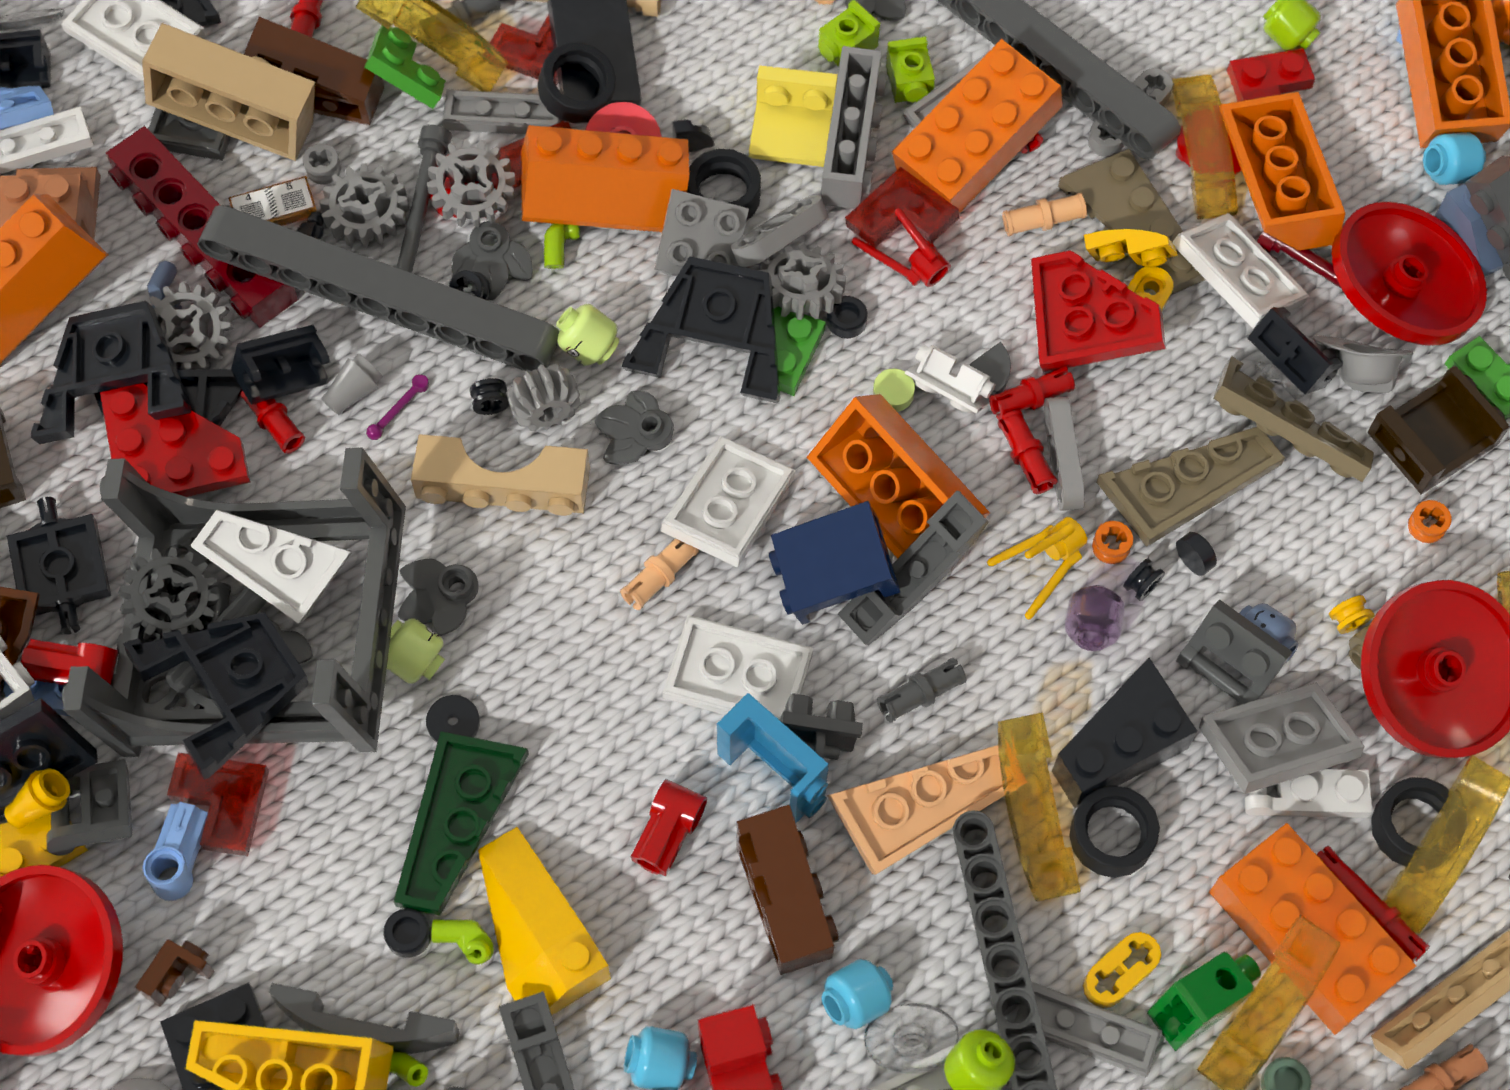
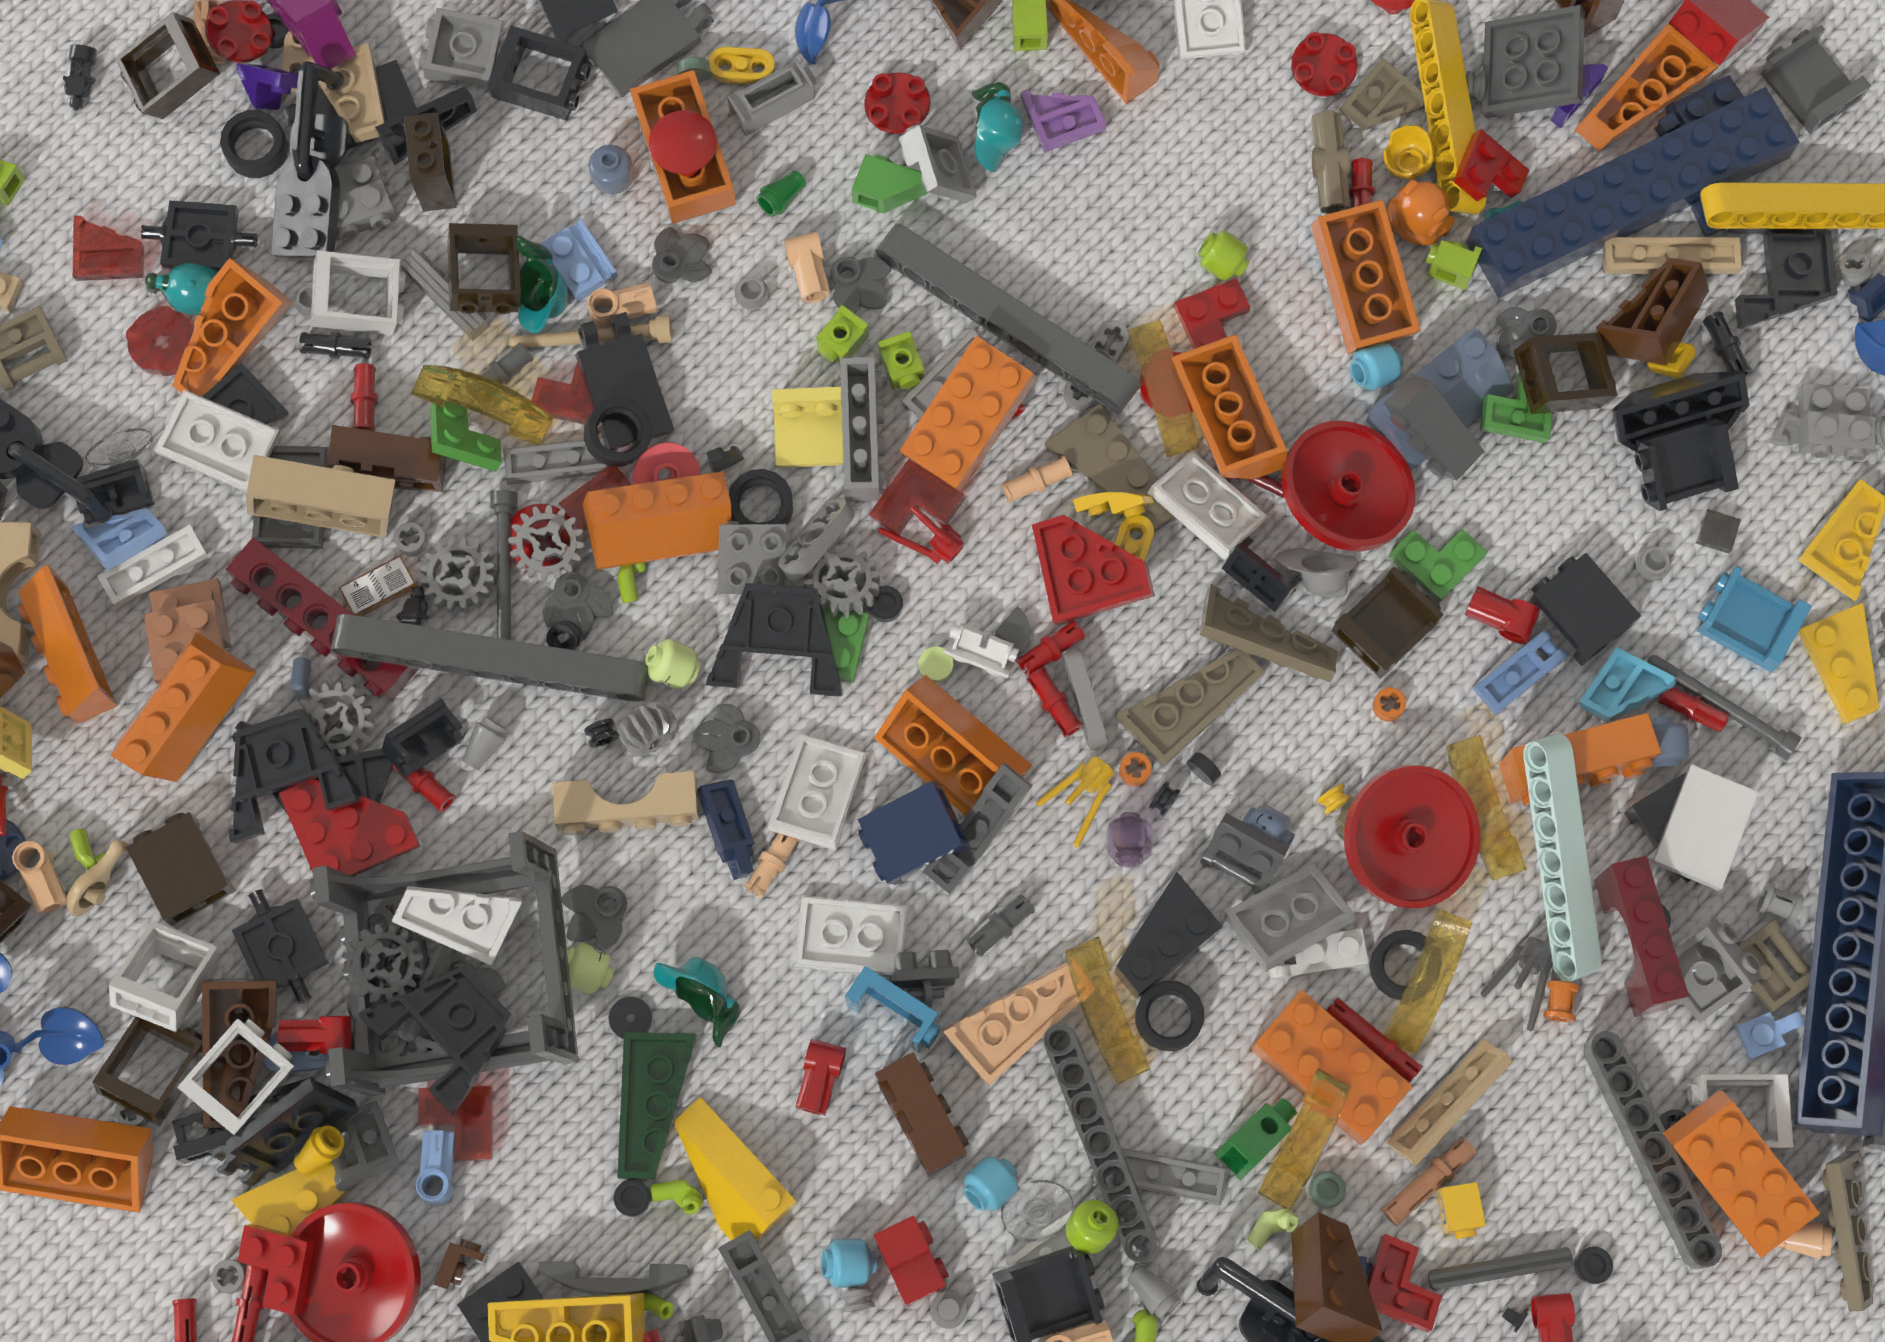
camera: 10 degrees left, 10 degrees up
magenta hinge [366,374,429,440] -> none
yellow beam [1083,932,1161,1008] -> none
none -> hair [653,957,740,1048]
none -> dark blue hinge [697,779,755,880]

